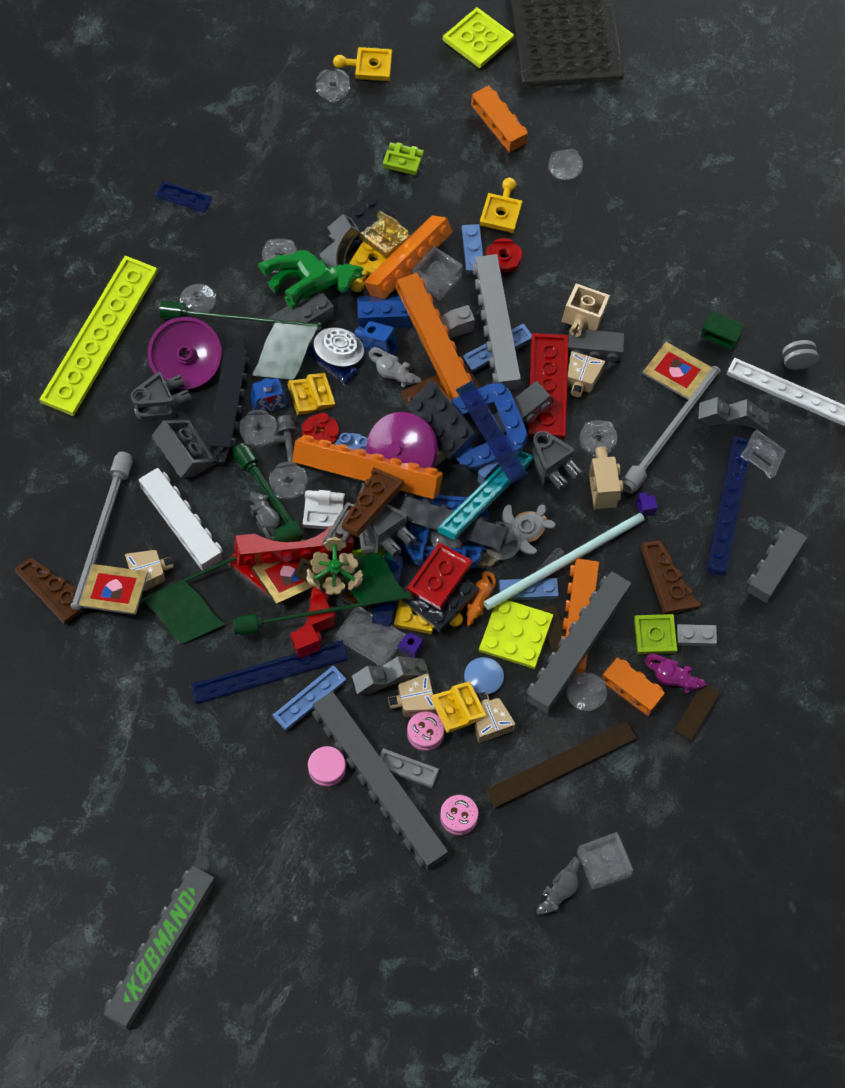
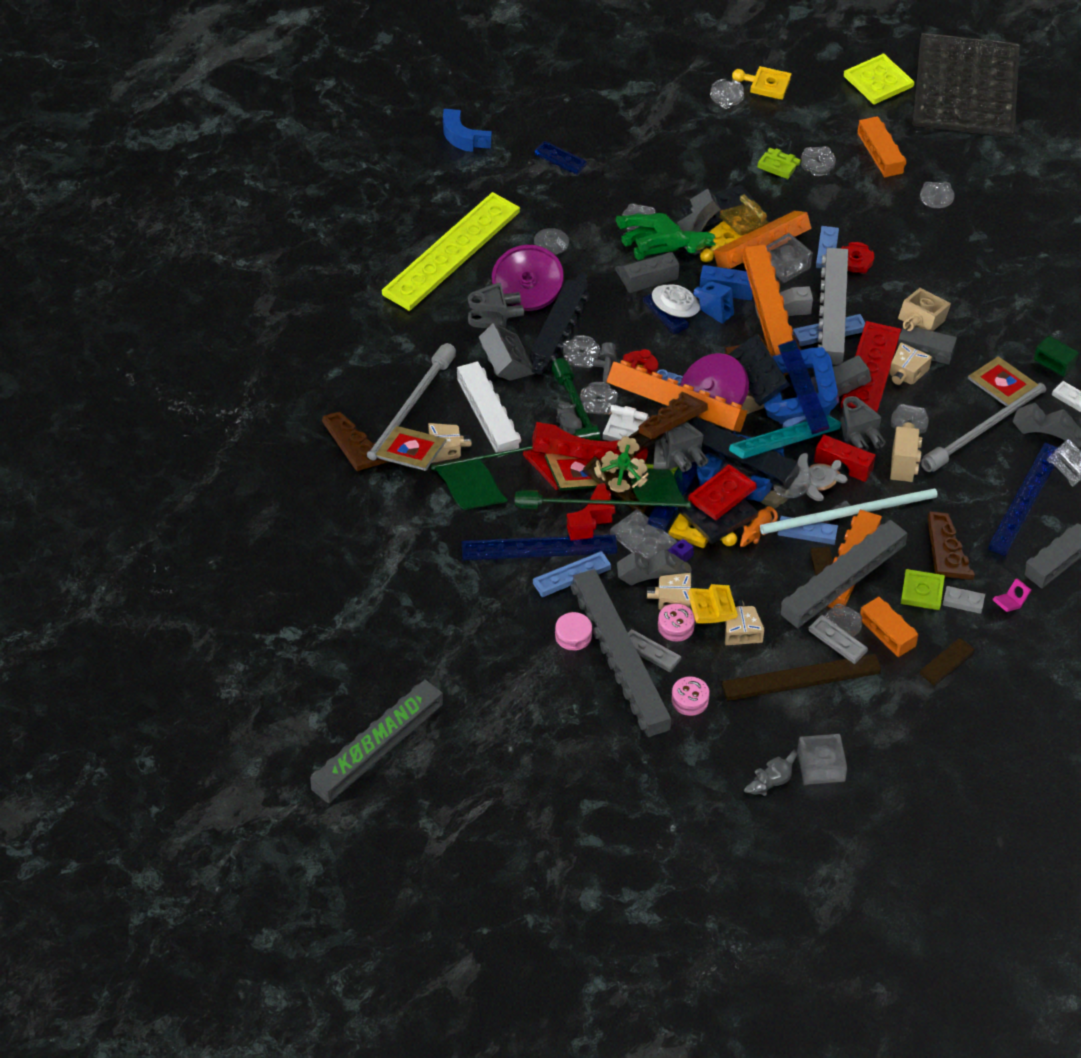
camera: 15 degrees right, 15 degrees down
flag [159,301,322,380] -> none
blue torso [250,378,289,415] -> none
yellow slope [287,373,335,415] -> none
light grey animal [369,347,422,387] -> none
medium blue dish [464,657,504,695] -> none
yellow plate [479,178,522,233] -> none
neon yellow plate [479,600,553,669] -> none
dark purple piece [636,492,658,517] -> none
magenta animal [645,654,706,693] -> none
none -> blue arch [443,109,492,152]
none -> clear plate [801,146,836,176]
none -> light grey tile [809,615,868,664]
none -> red arch [814,435,876,482]
none -> dark pink bracket [993,578,1031,612]

